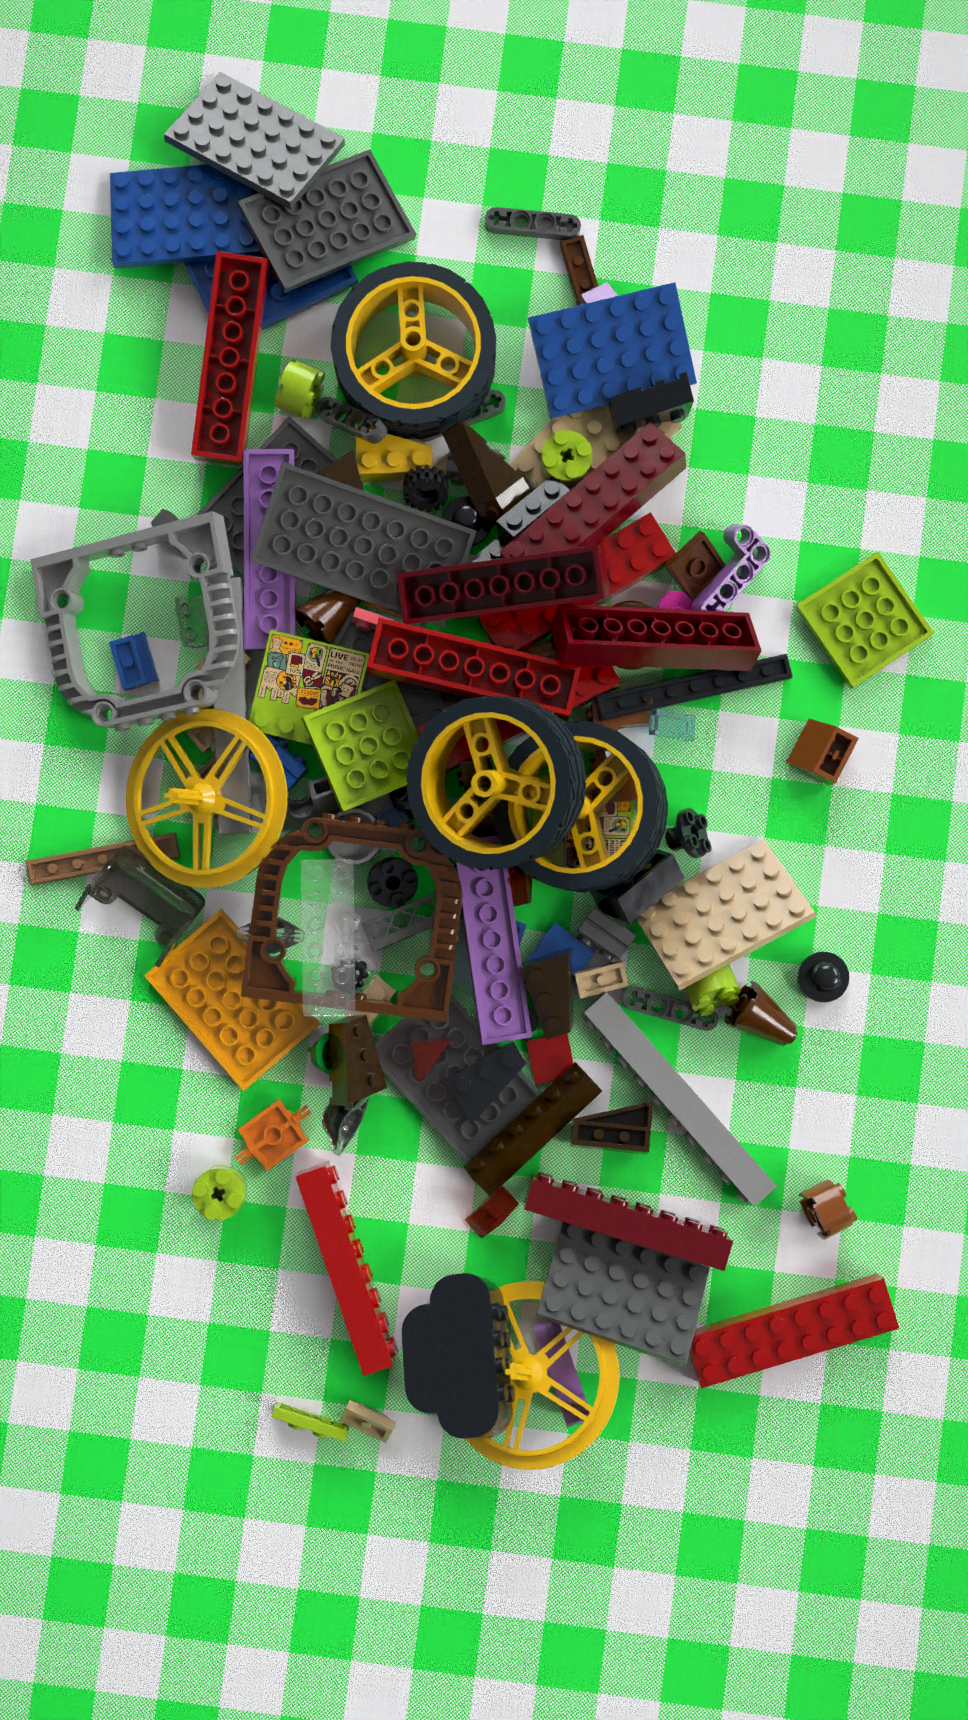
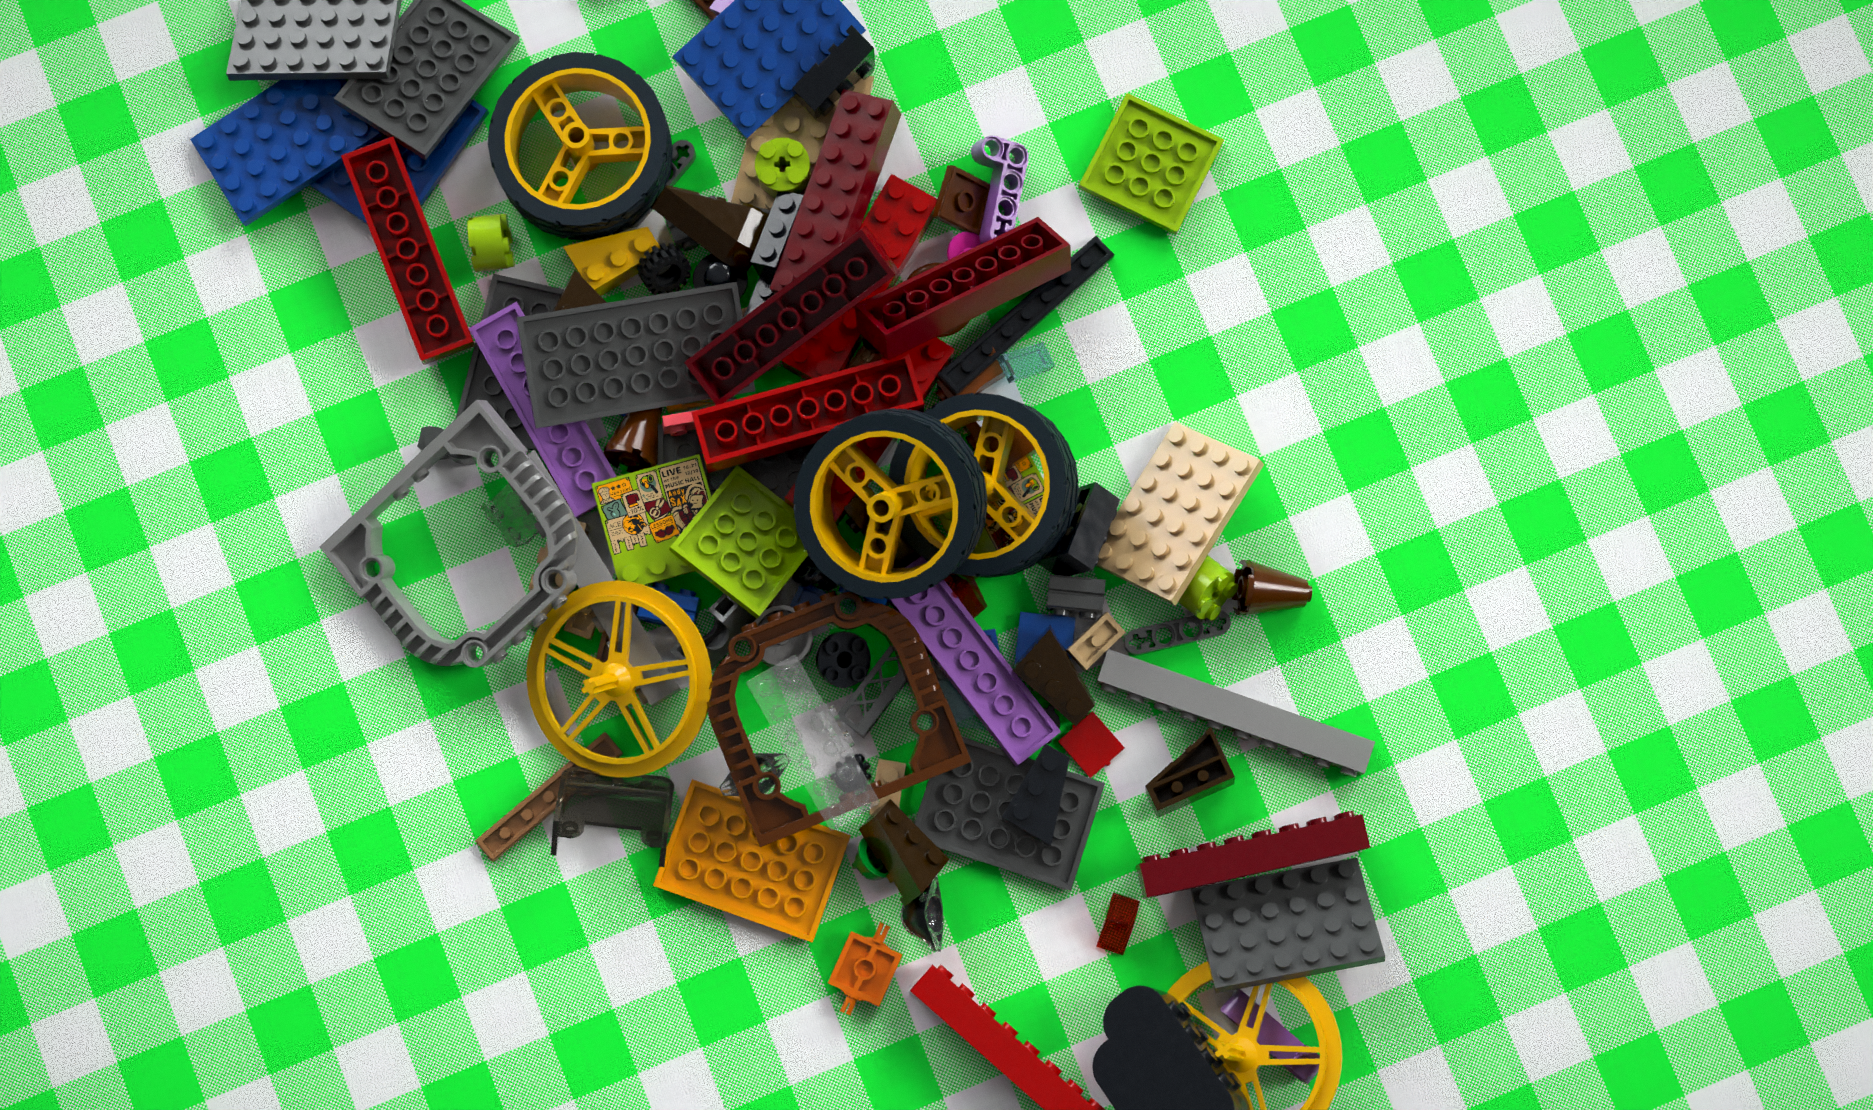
camera: 25 degrees left, 5 degrees down
blue plate [109,632,160,691] -> none
lime brick [192,1165,248,1220] -> none
dark grey beam [315,397,387,444] -> none
clear red slope [411,1037,451,1082] -> none
dark brown brick [463,1062,602,1196] -> none
black plate [665,808,712,858] -> none
red brick [689,1273,900,1389] -> none
dark orange slope [786,718,859,786] -> none
black plate [797,952,849,1002] -> none
dark orange brick [799,1179,857,1240] -> none

